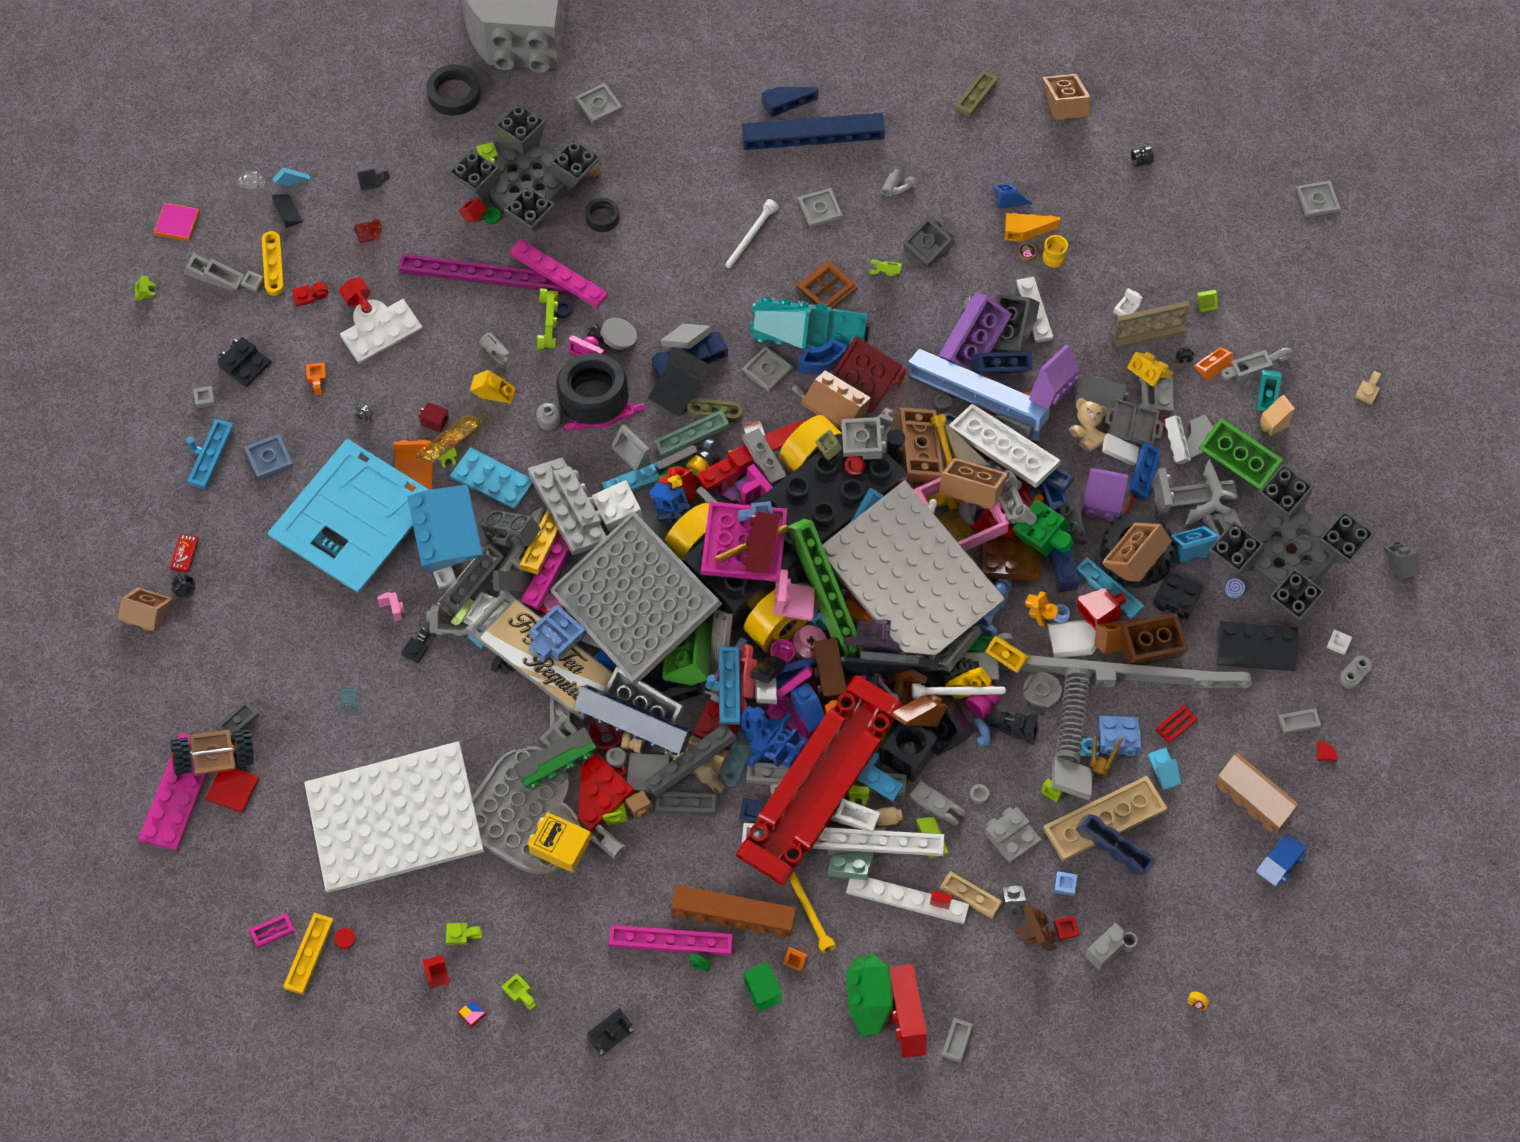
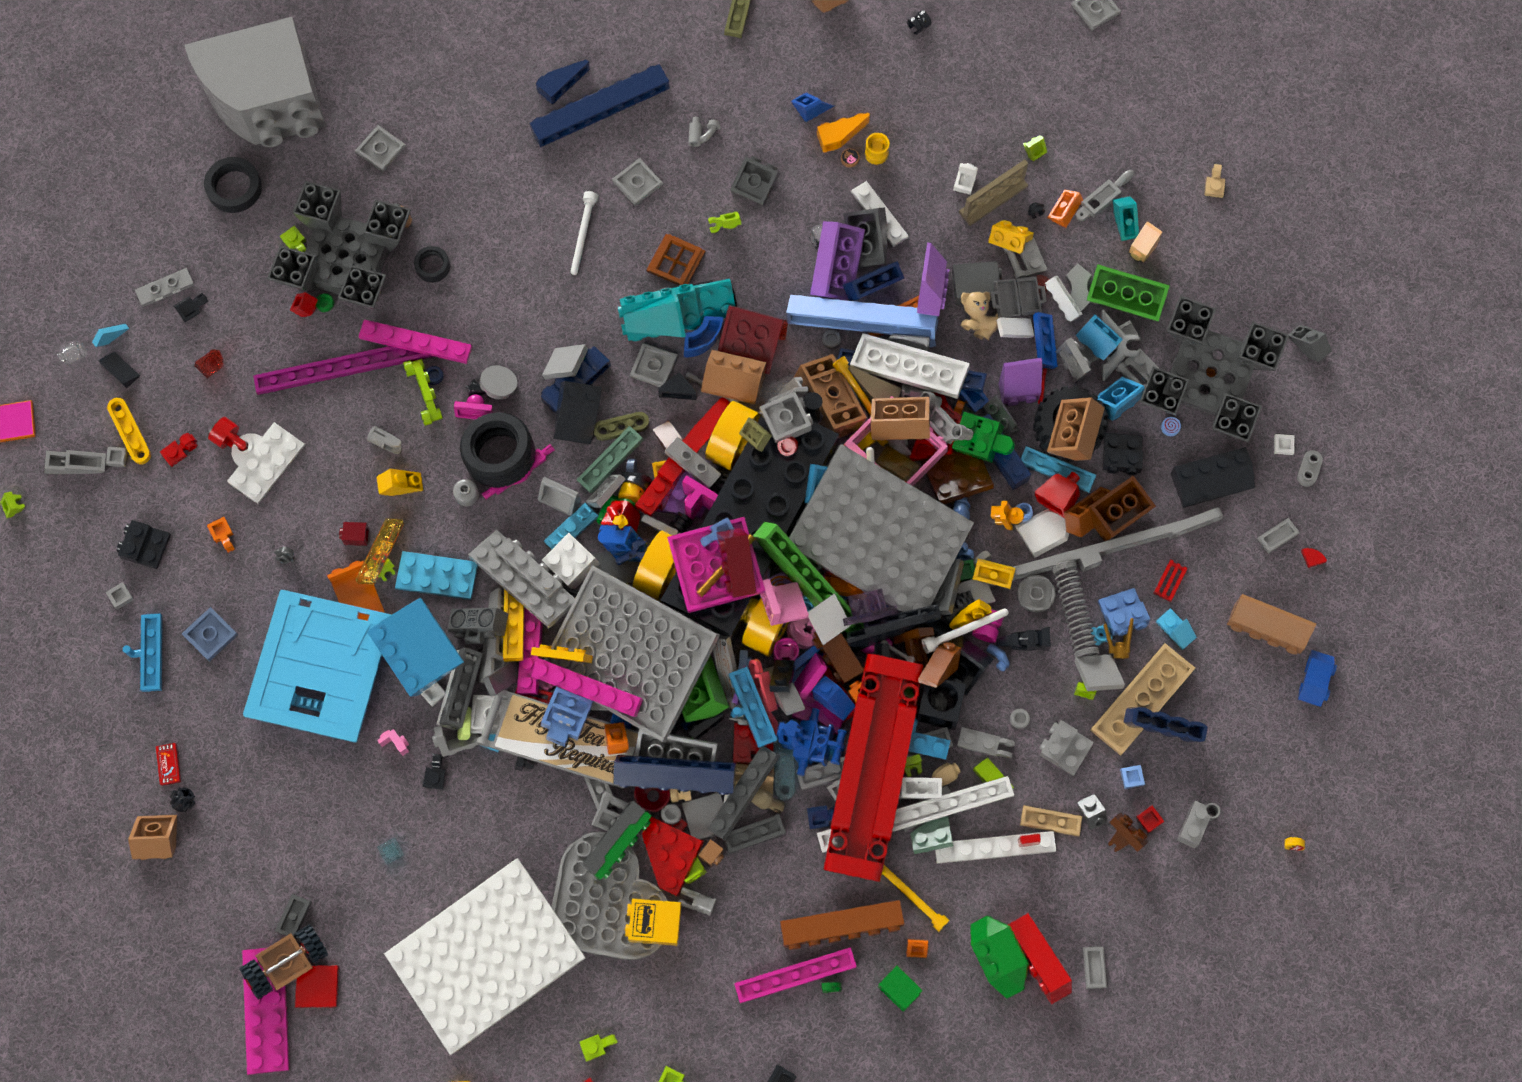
camera: 20 degrees left, 10 degrees up
none -> light grey plate [135,268,194,307]
none -> yellow plate [531,644,593,663]
none -> dark pink plate [531,658,643,717]
none -> orange slope [604,722,629,755]
none -> black slope [658,372,697,400]
none -> white sticker [808,593,851,645]
none -> dark azure brick [1076,315,1123,361]

